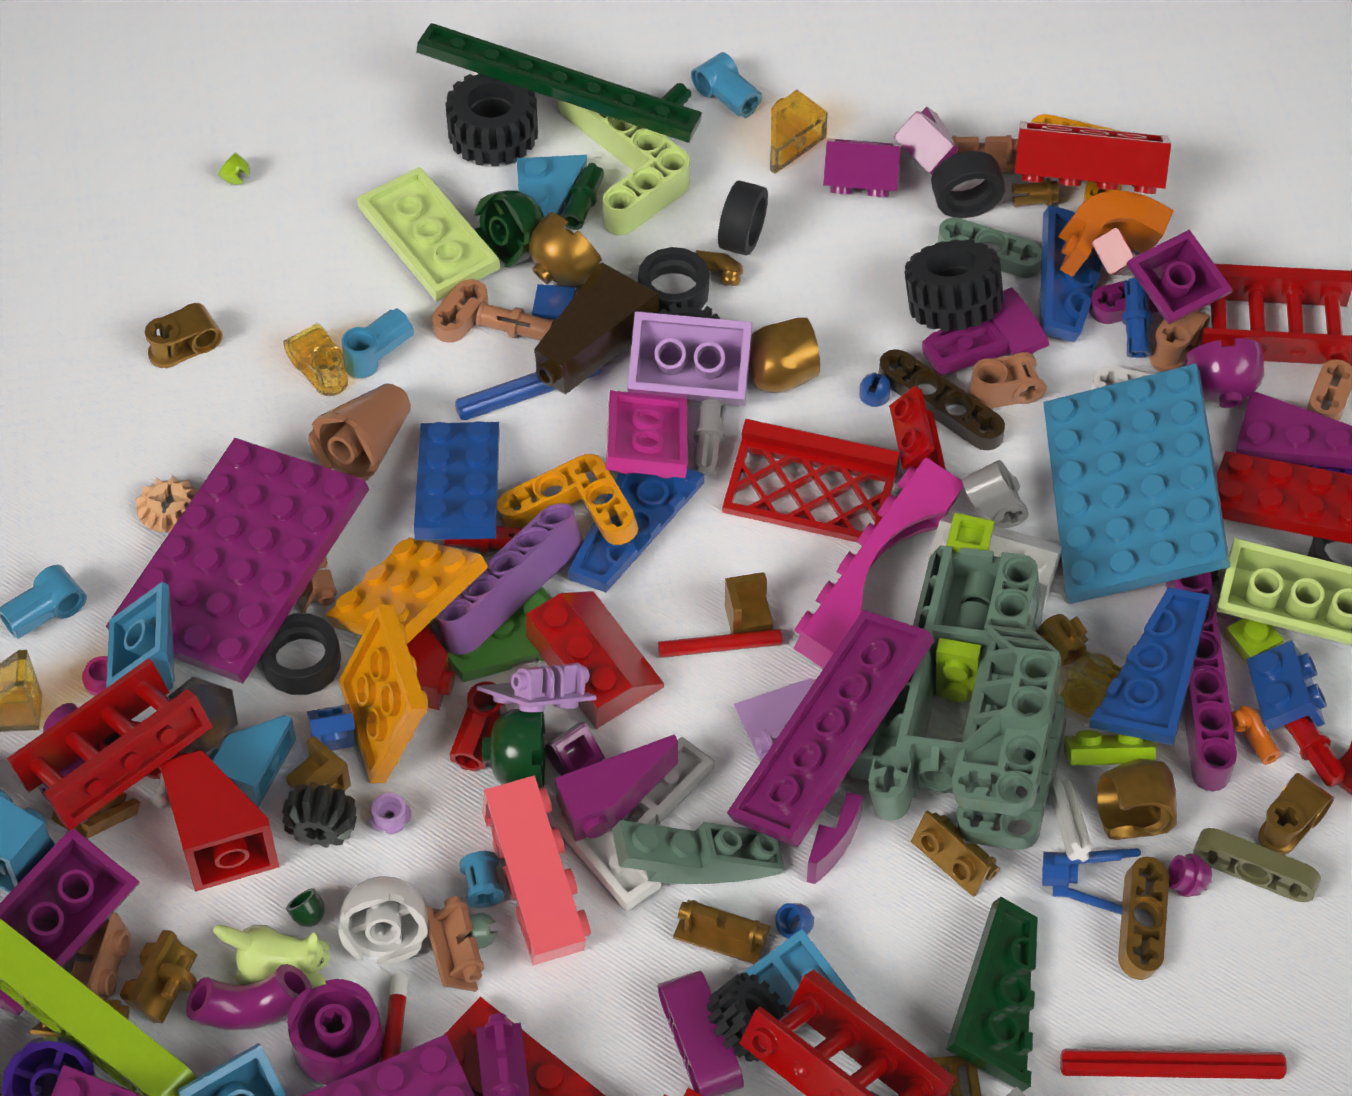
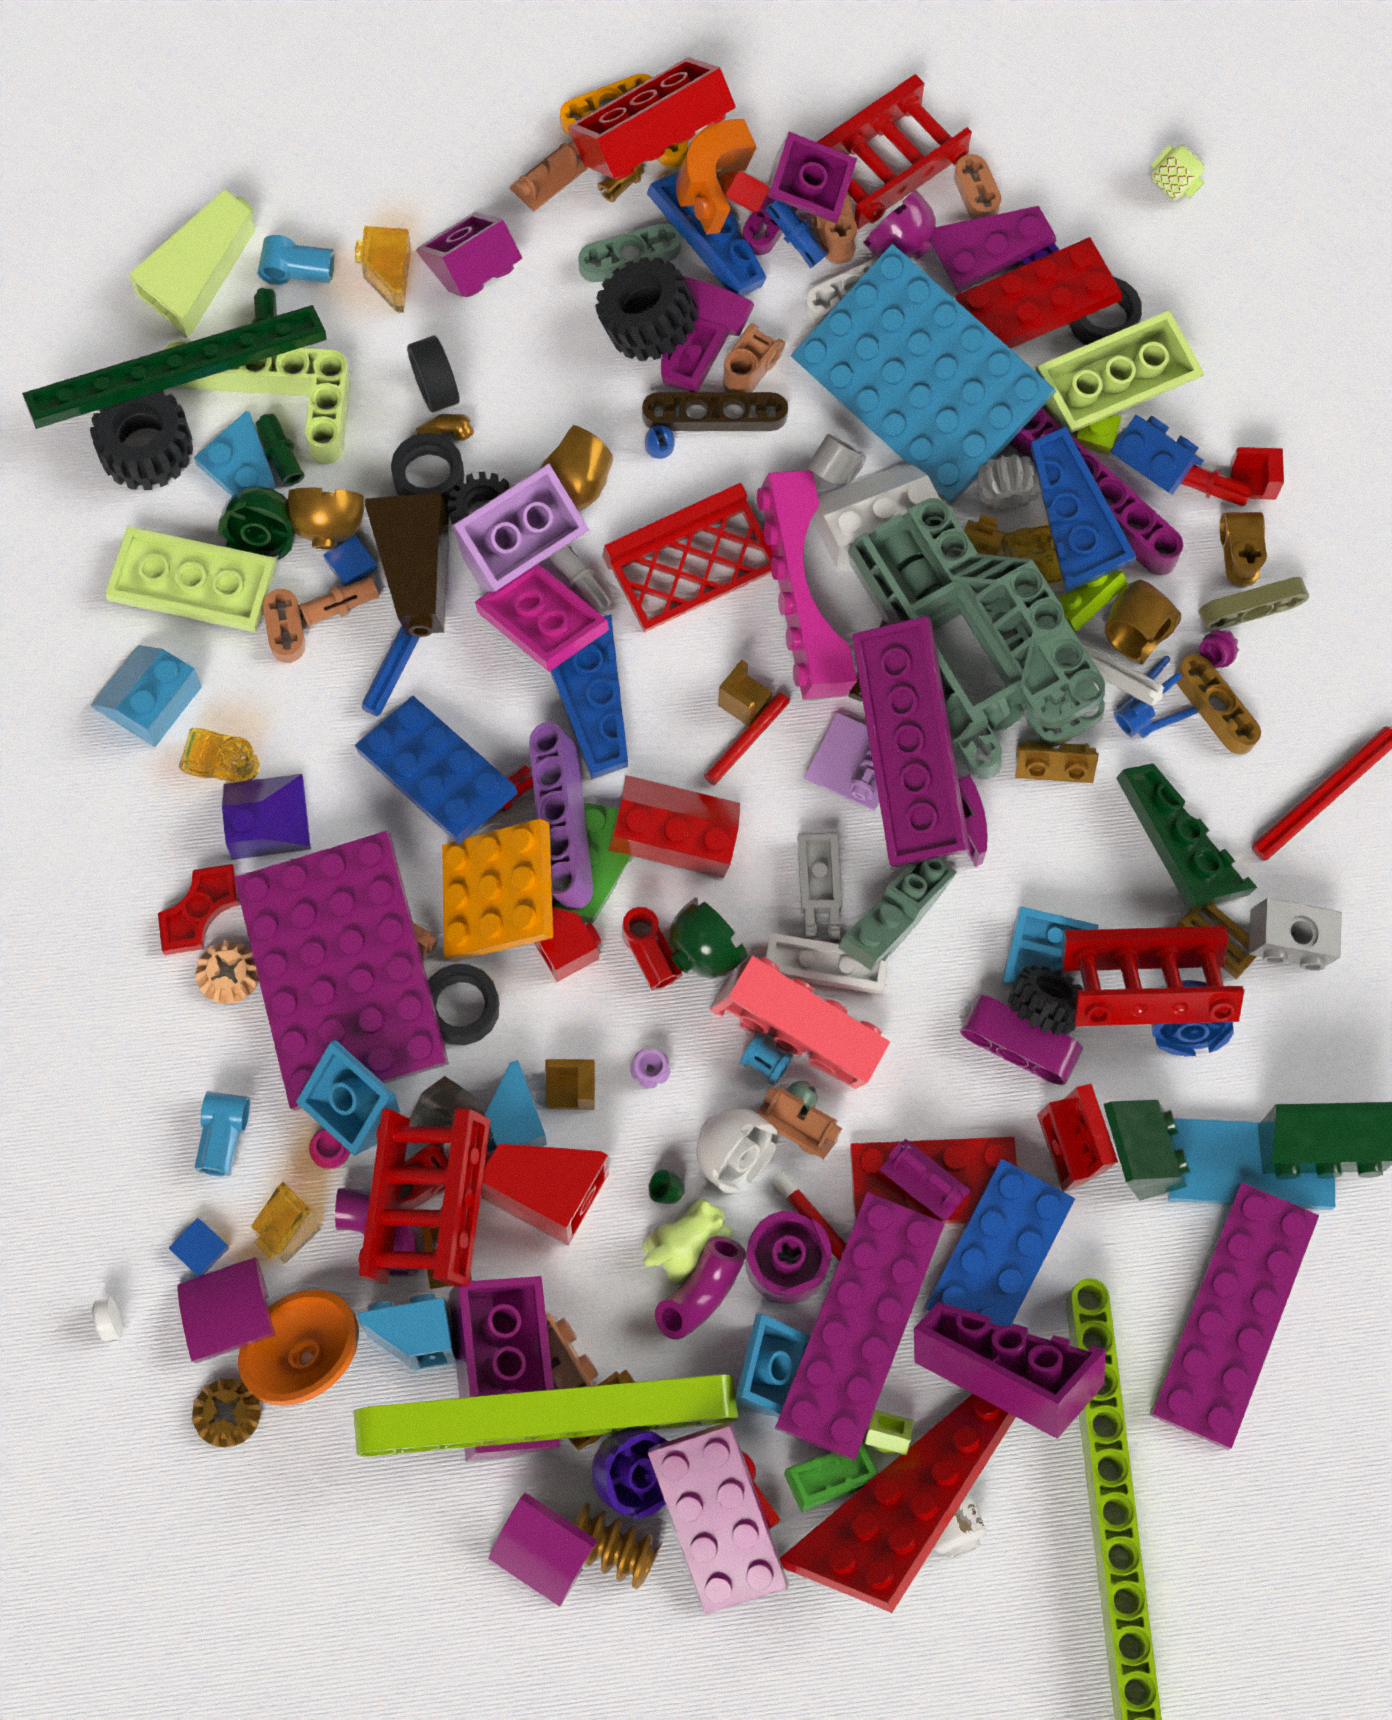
camera: 45 degrees left, 15 degrees up
pearl gold hips [120,930,197,1024] -> none
pearl gold piece [145,303,223,368] -> none
pearl dark grey gear [282,782,357,848] -> none
blue bracket [307,704,355,751] -> none
nougat cone [308,383,411,481] -> none
light orange plate [338,604,428,784] -> none
dark azure piece [342,308,414,378] -> none
lavender hinge [477,663,596,712] -> none
light orange beam [497,454,638,545] -> none
magenta brick [545,722,605,776] -> none
magenta slope [554,734,678,842] -> none
pearl gold hinge [673,900,771,964] -> none
blue hinge [775,903,815,939] -> none
red bracket [889,386,946,470] -> none
slope [894,106,959,175] -> none
black tyre [931,151,1005,218] -> none
lime plate [936,638,981,703] -> none
lime plate [946,513,995,552] -> none
orange arm [1231,706,1281,765] -> none
none -> dark azure slope [91,645,202,747]
none -> yellowish green slope [129,189,256,337]
none -> red tile [158,864,239,955]
none -> dark purple slope [222,774,311,860]
none -> light grey gear [976,454,1040,511]

